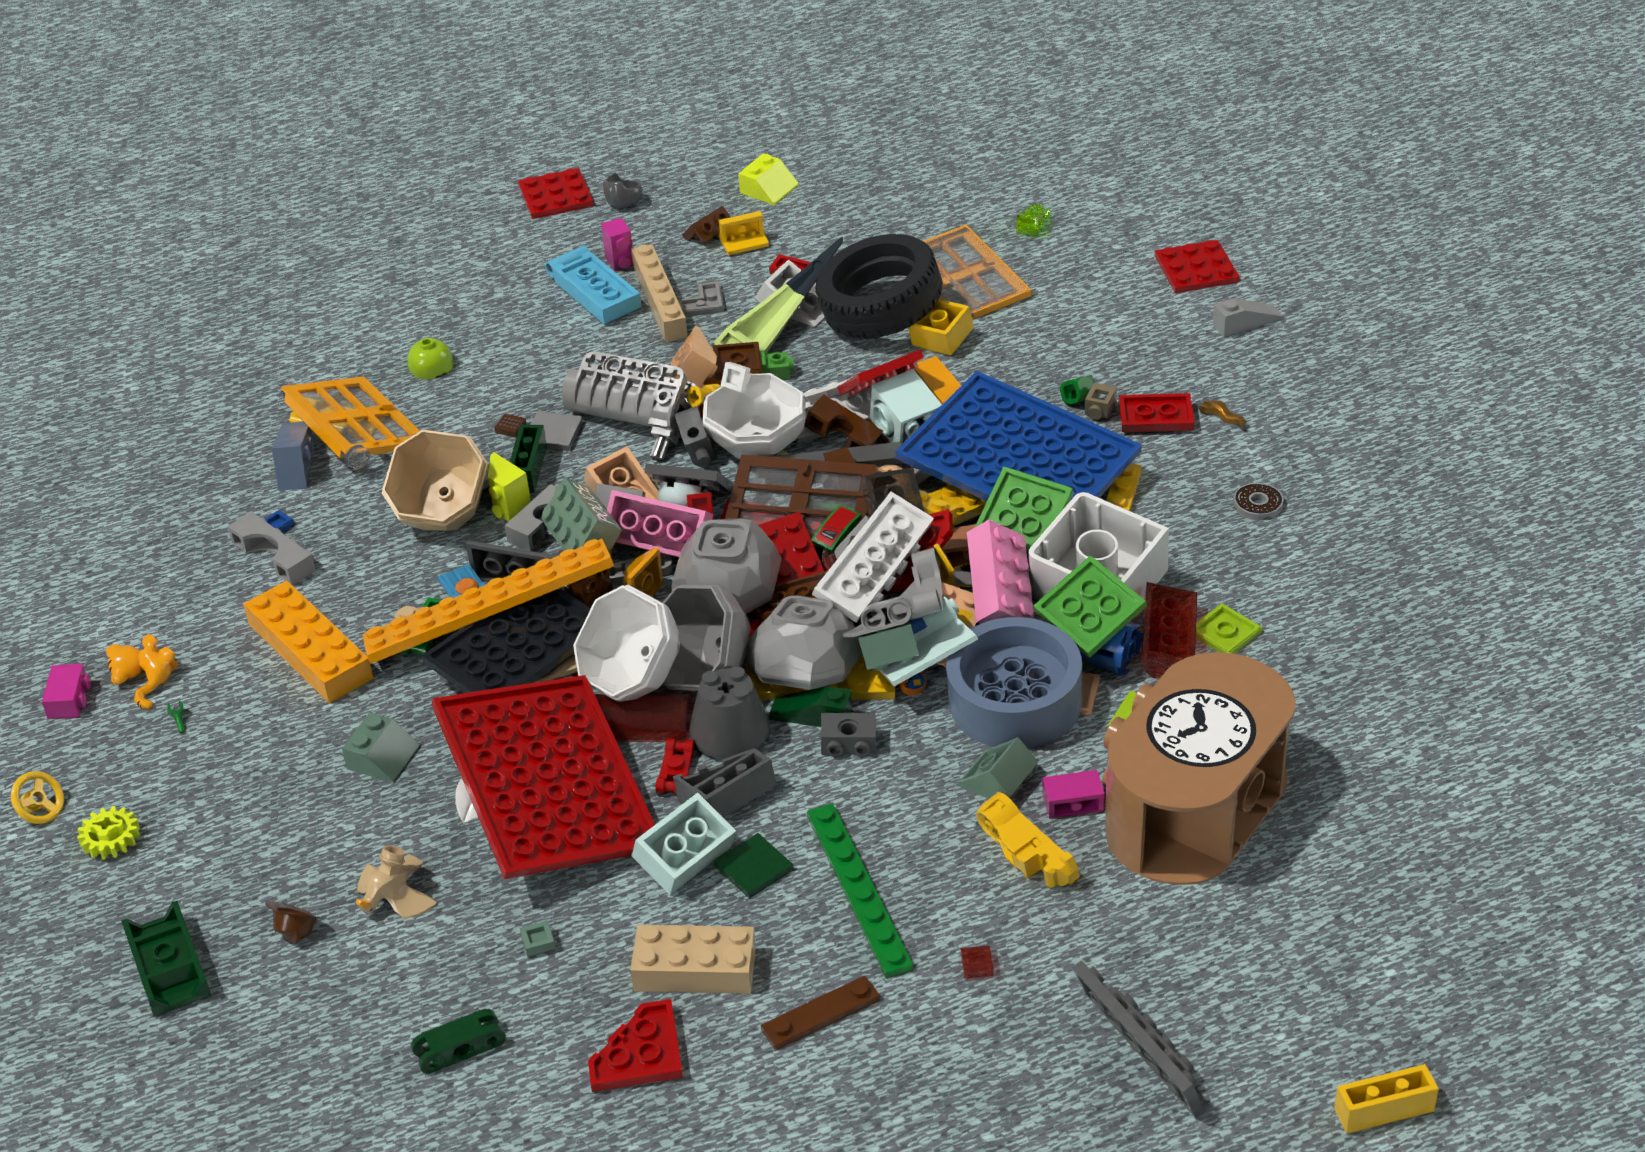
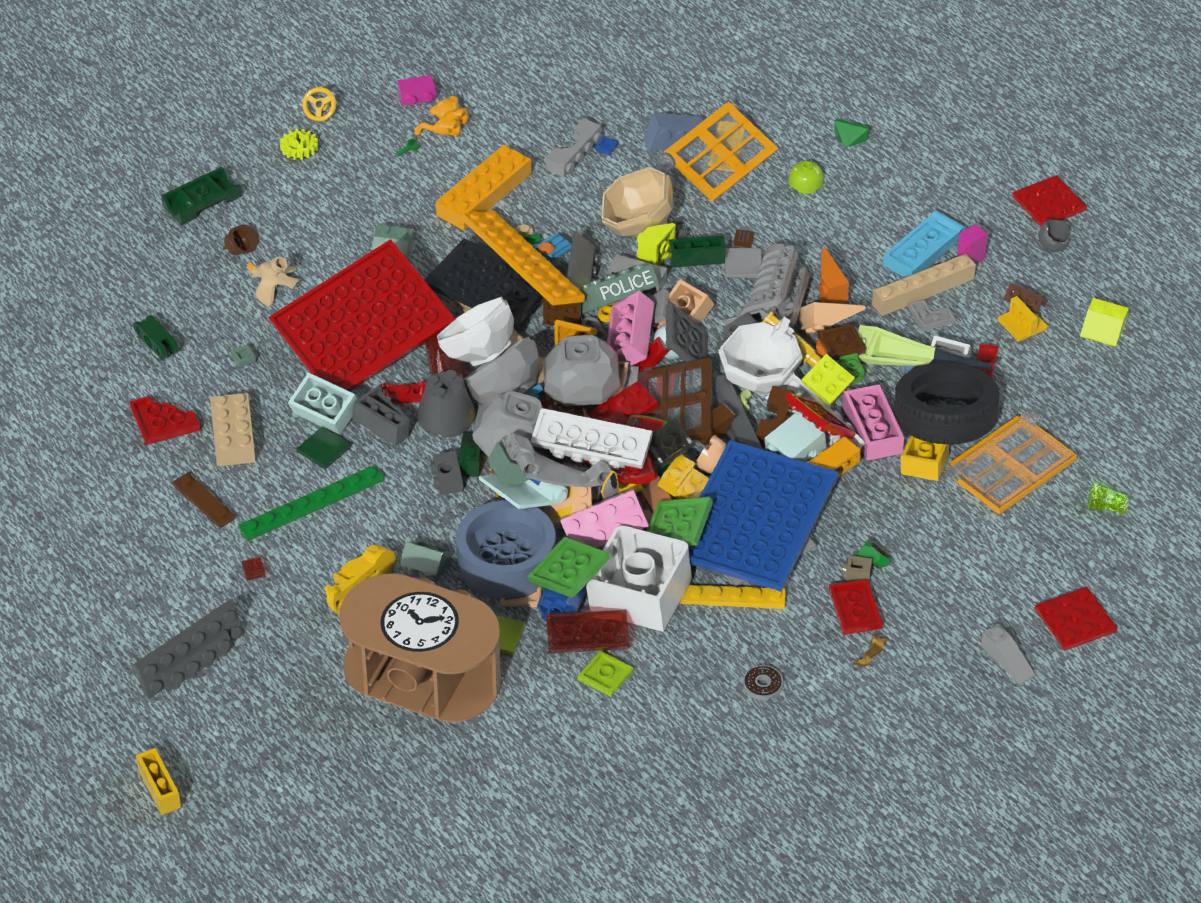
camera: 75 degrees right, 5 degrees up
none -> neon yellow plate [801,354,855,406]
none -> orange slope [818,248,849,304]
none -> green slope [834,119,869,147]
none -> bright pink brick [842,384,904,461]

